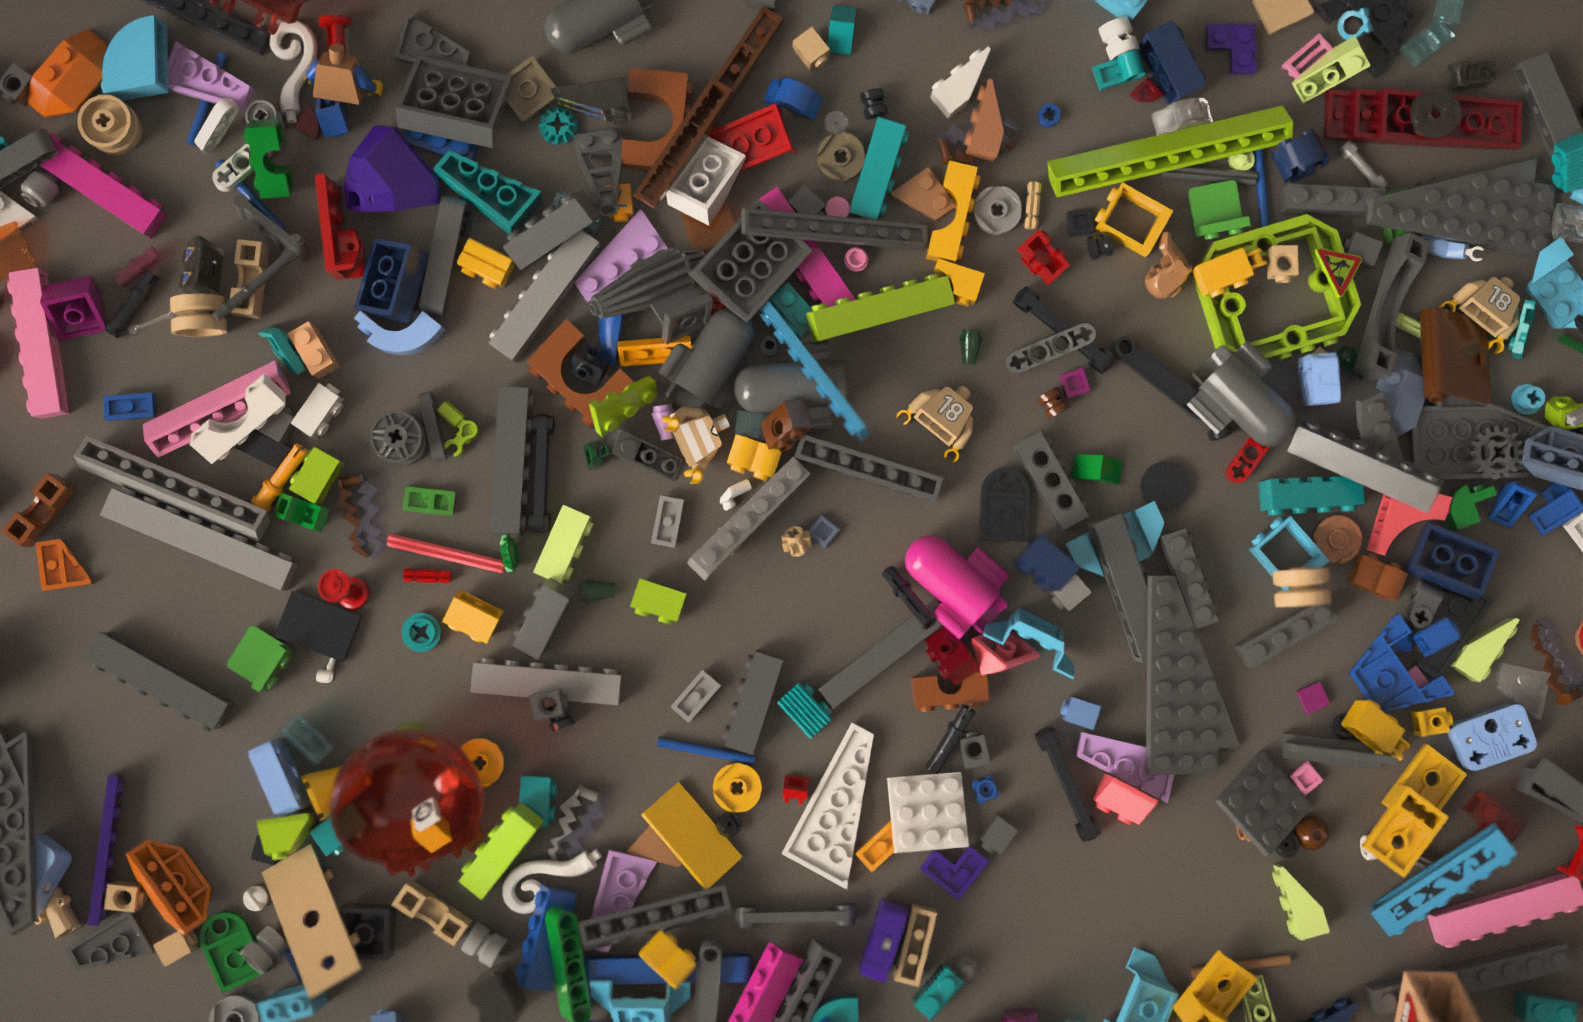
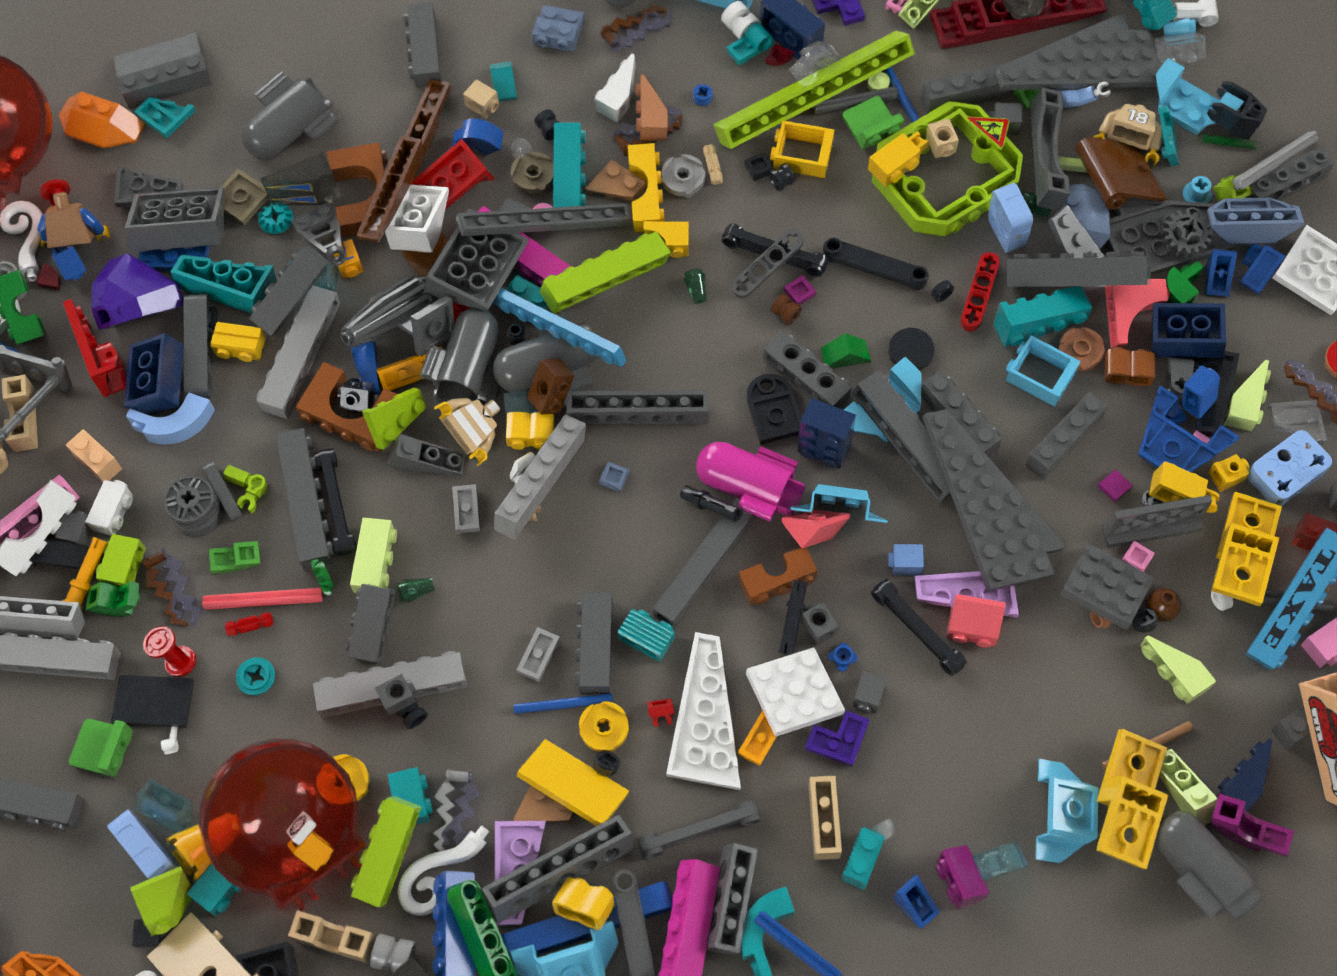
camera: 15 degrees left, 20 degrees down
teal wing [258,327,306,375] -> none
yellow brick [442,589,504,644] -> none
lavender wing [574,209,668,304] -> none
dark green plate [583,441,610,470] -> none
lime brick [630,578,688,625] -> none
lavender cone [651,404,675,440] -> none
tan gear [781,526,812,557] -> none
bright pink plate [844,247,868,272] -> none
dark purple axle [859,897,908,983] -> none
tan torso [897,386,973,463] -> none
dark red brick [924,626,979,686] -> none
red cylinder [1016,229,1070,285] -> none
light grey brick [1050,574,1092,611] -> none
medium nougat head [1145,232,1194,299] -> none
dark grey piece [1186,341,1297,447] -> none
dark blue brick [1272,129,1330,183] -> none
tan wheel [1272,566,1332,607] -> none
light grey bar [1339,140,1388,188] -> none

